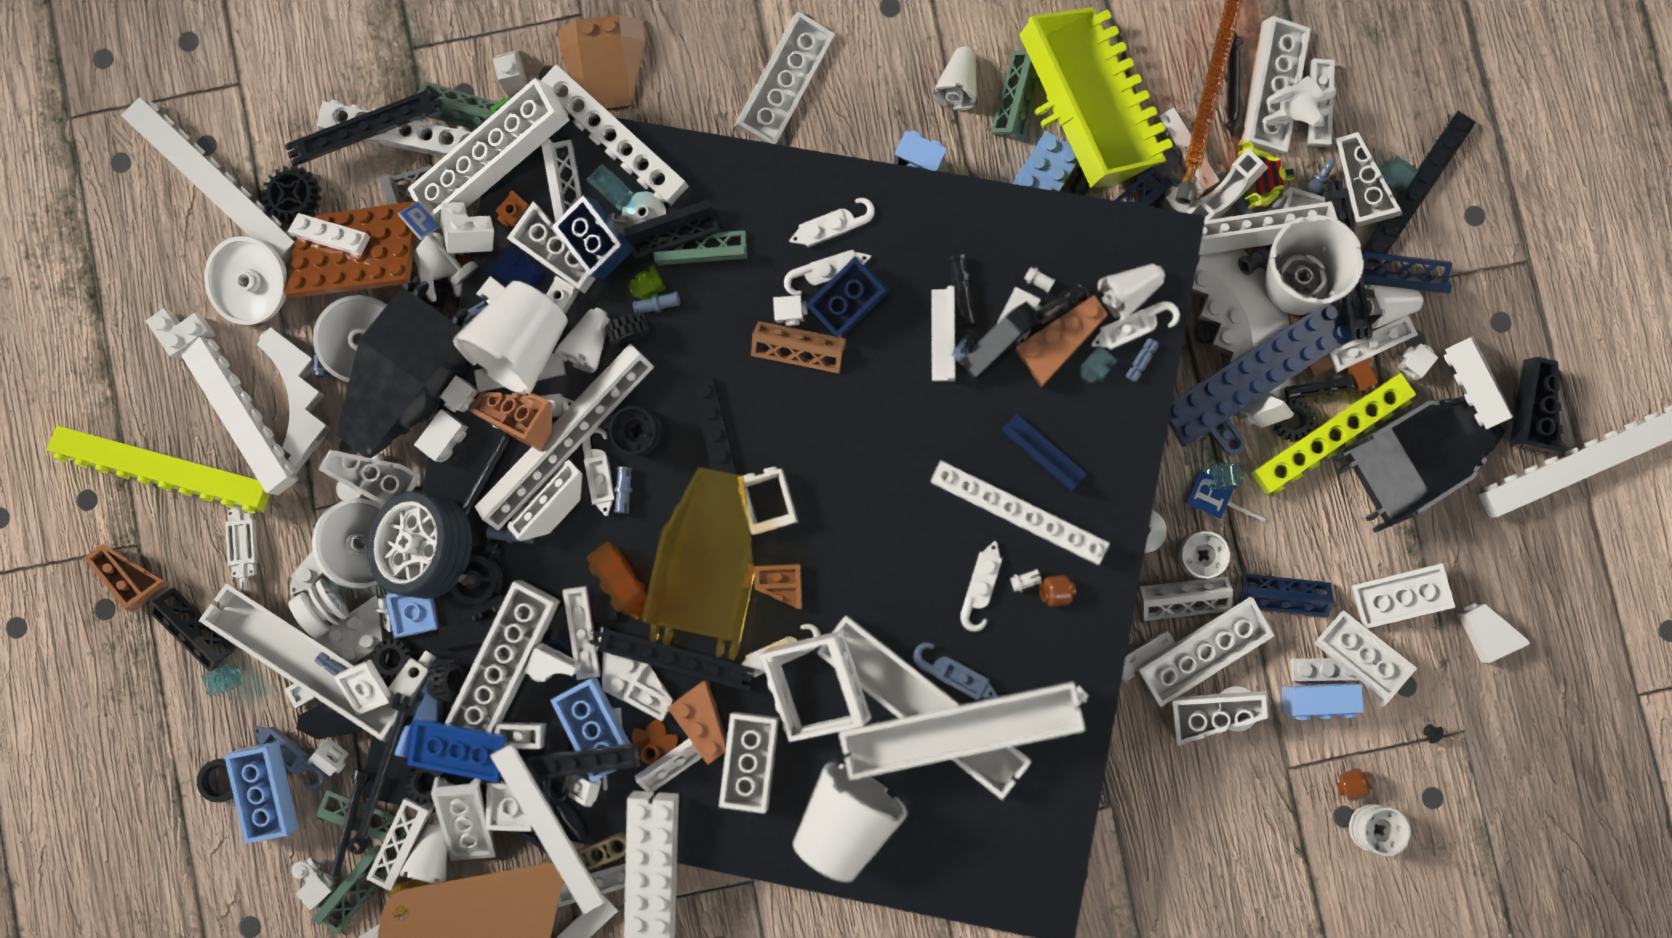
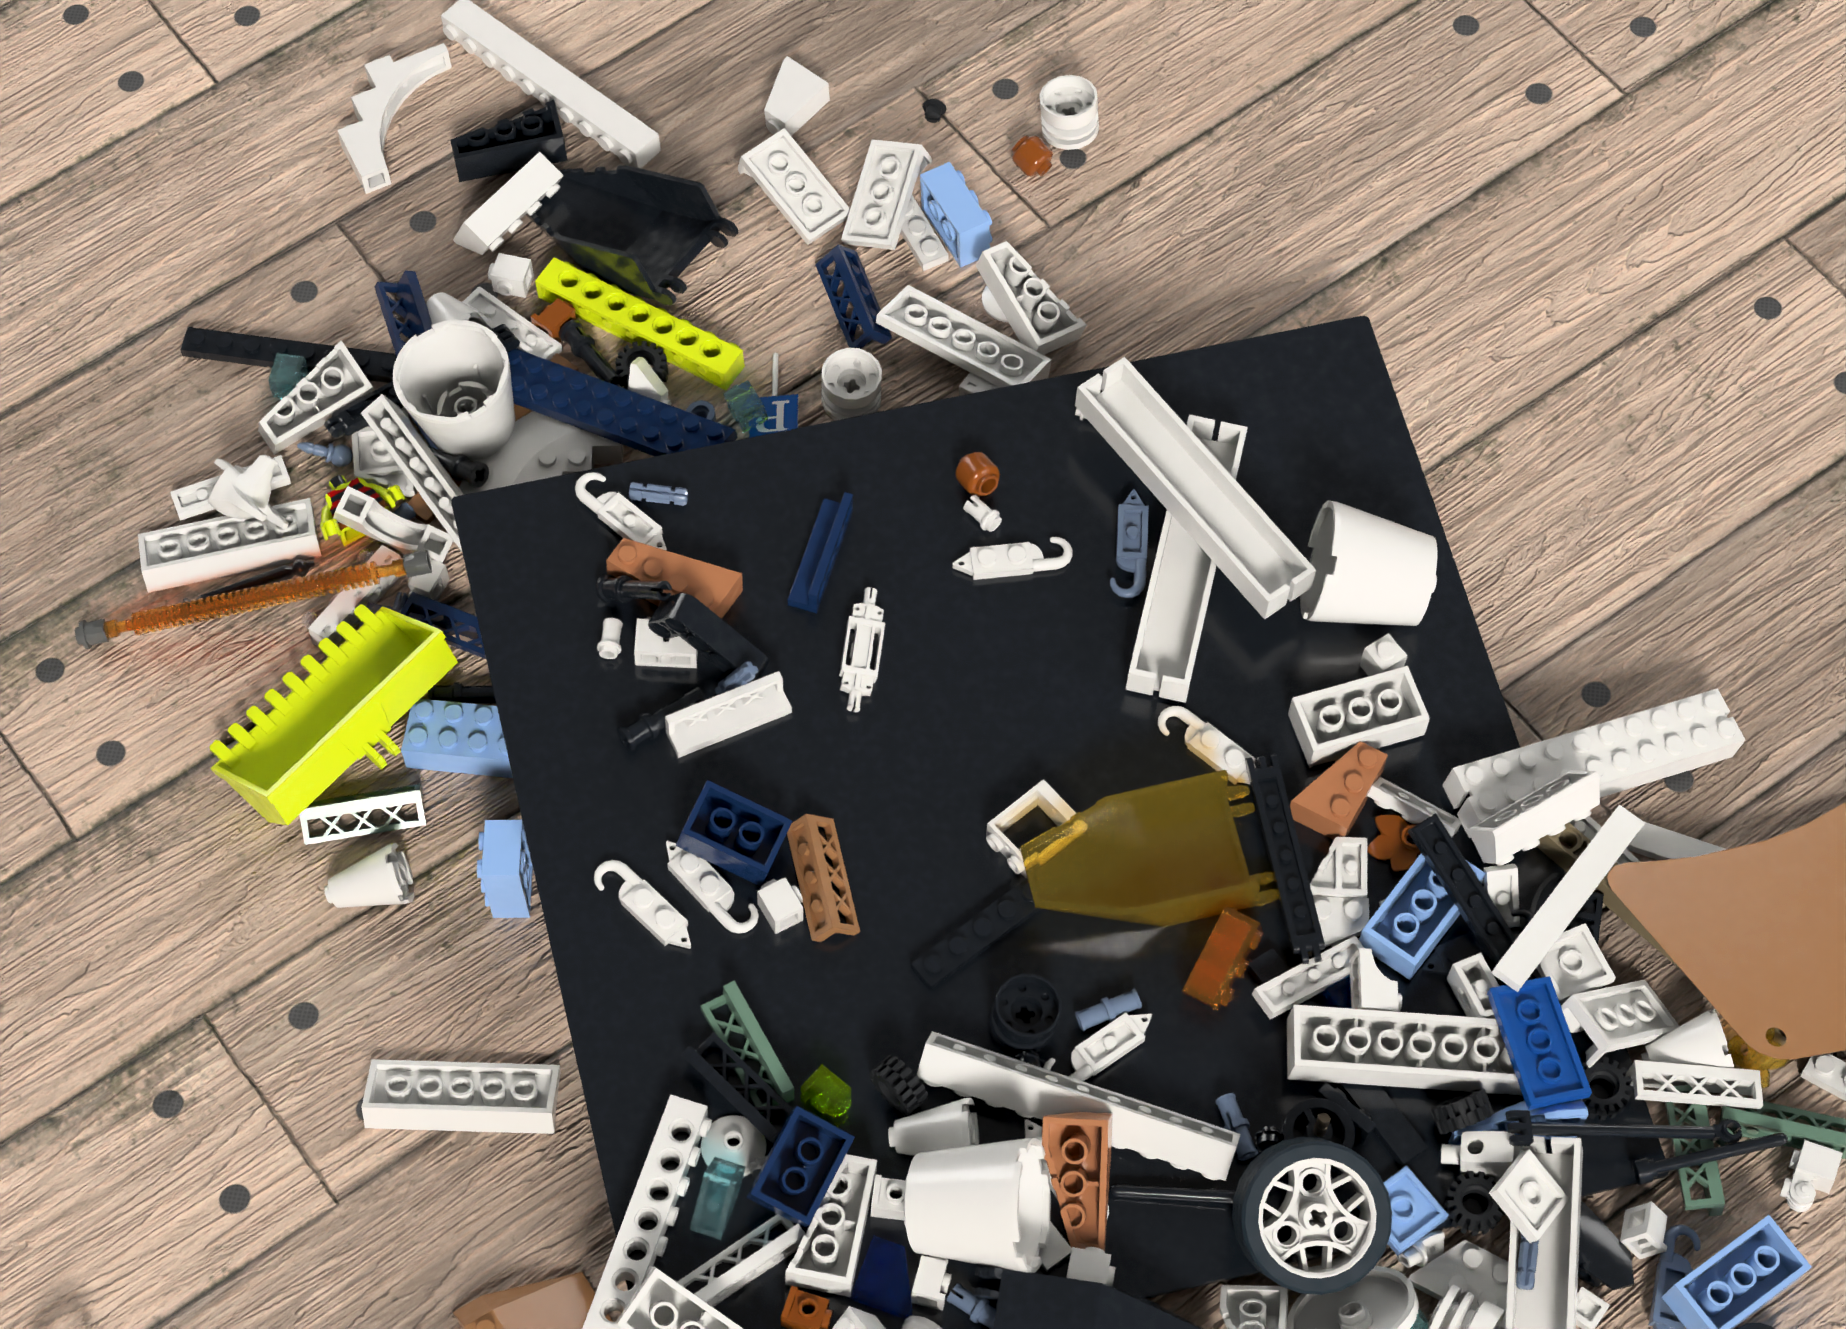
camera: 115 degrees left, 25 degrees down
white brick [414,409,468,463] -> none
white wedge [508,460,582,541] -> none
sand blue pin [633,291,680,314] -> none
medium nougat wing [754,564,802,609] -> none
white window [760,630,871,742] -> none
white brick [930,461,1109,565] -> none
clear light blue brick [1080,346,1117,383] -> none
white cone [1098,264,1165,320] -> none
white fence [1139,576,1233,621] -> none
none -> white arch [338,43,452,194]
none -> white piece [839,587,885,712]
none -> white brick [1360,633,1407,676]
none -> white slope [1467,771,1600,866]

